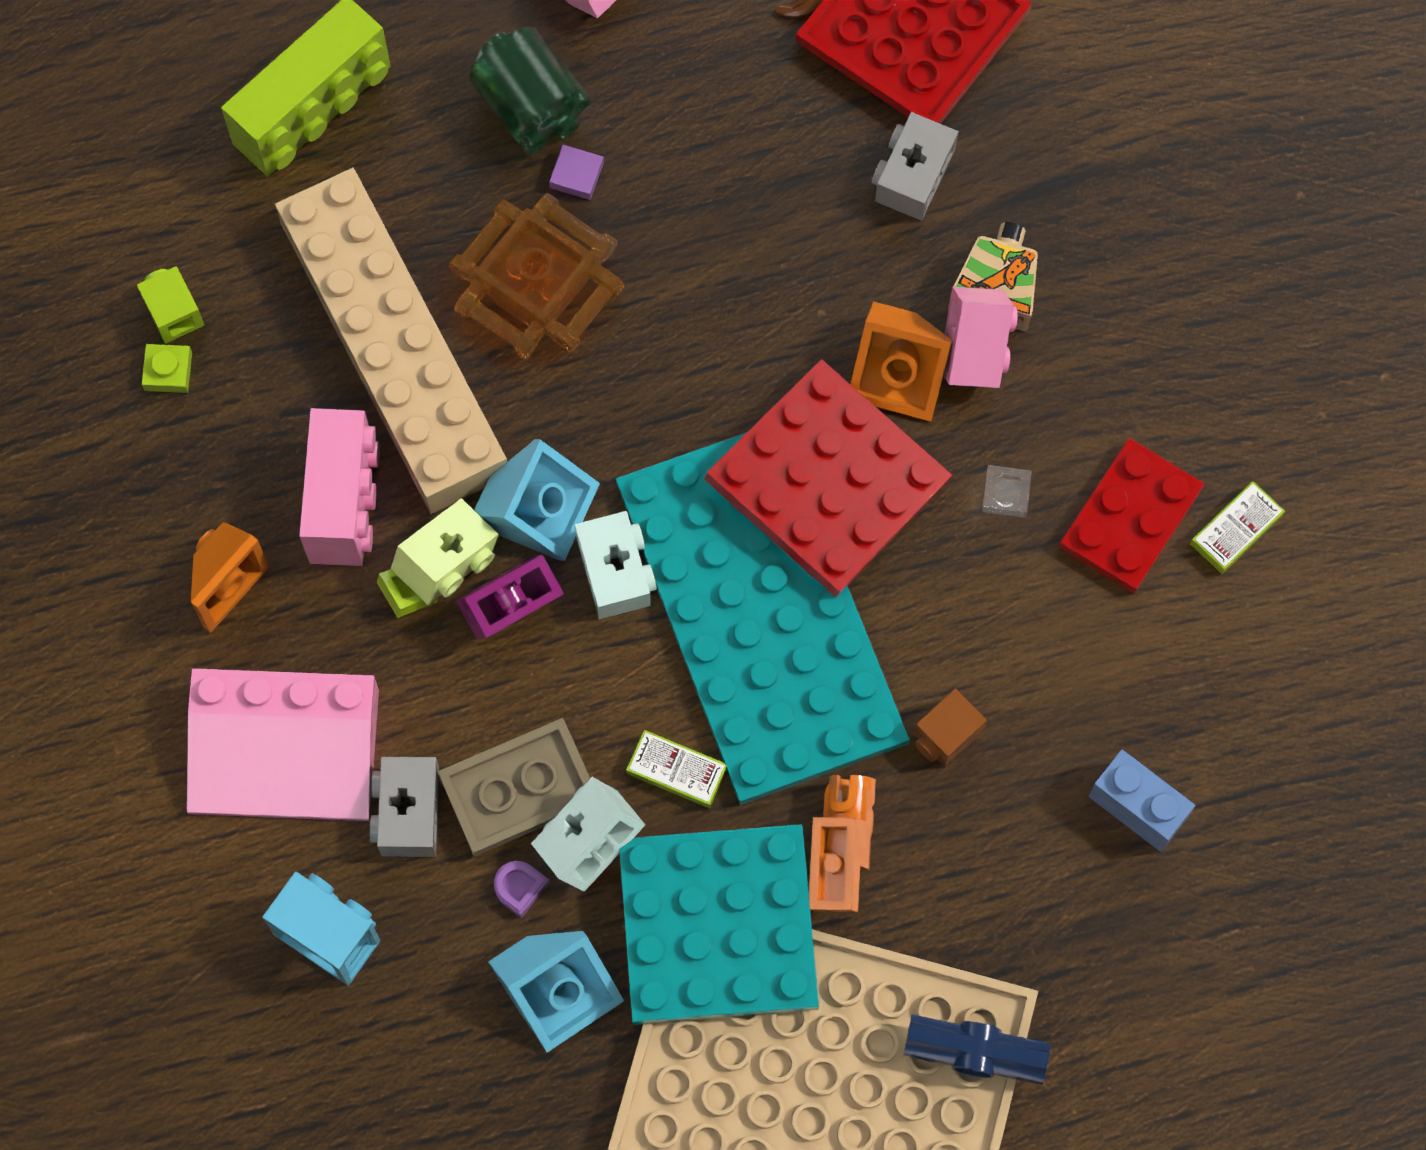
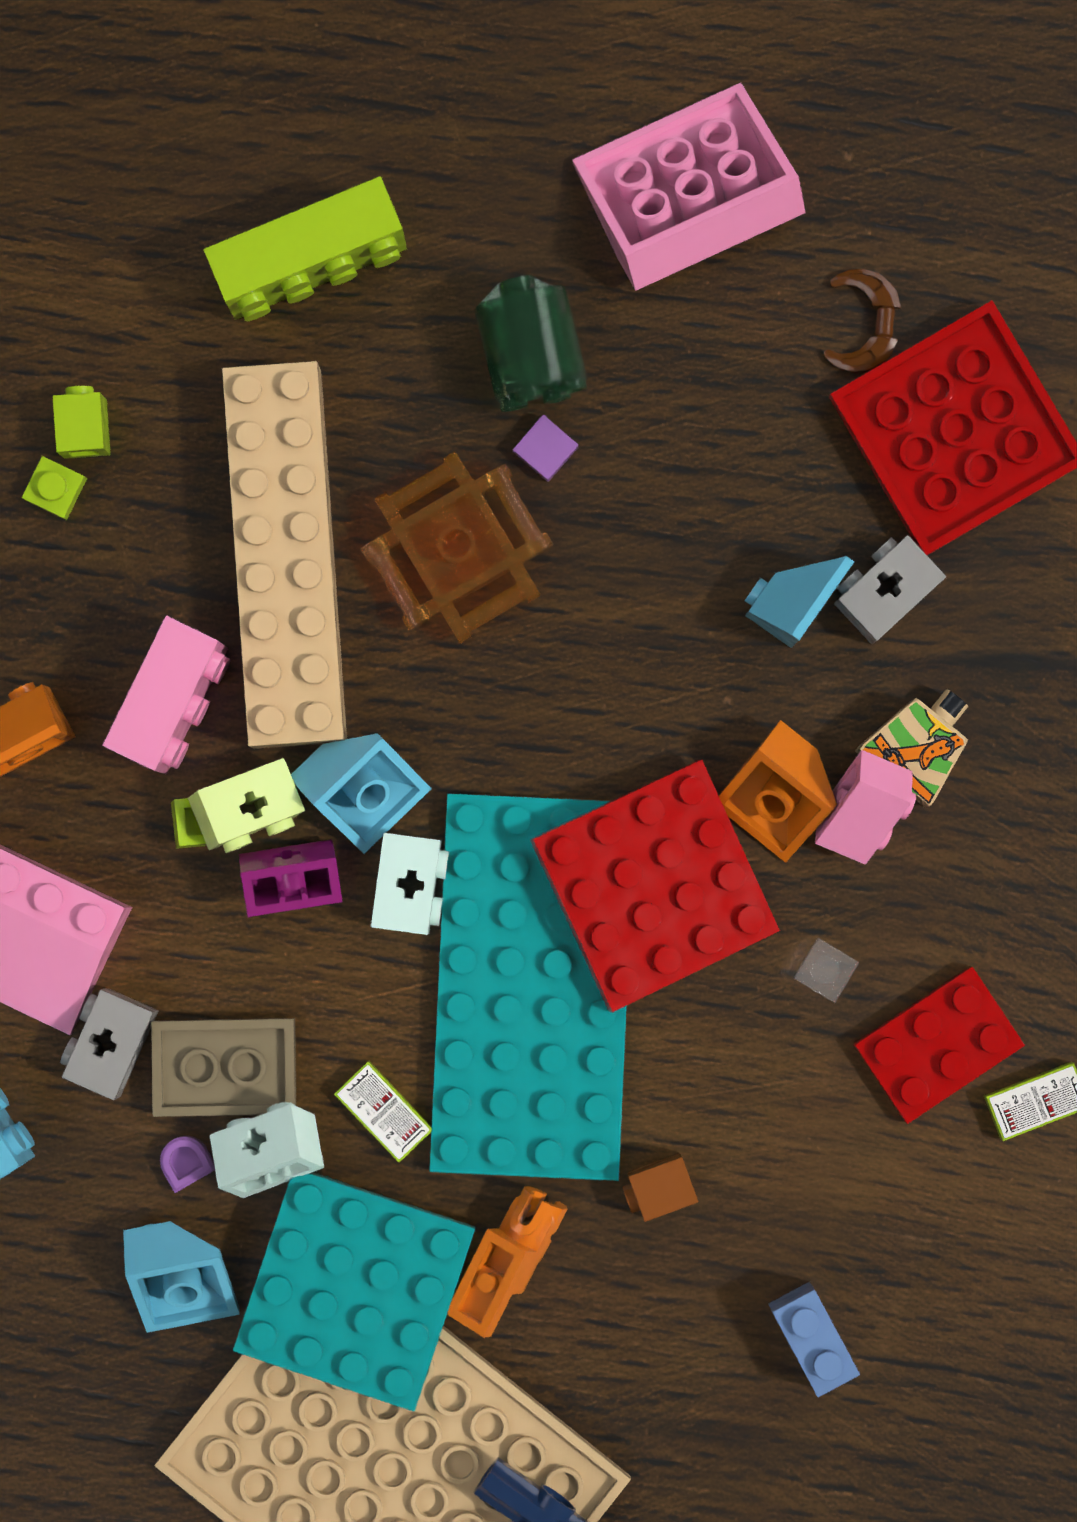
camera: 25 degrees right, 15 degrees up
none -> medium azure slope [744,556,854,648]

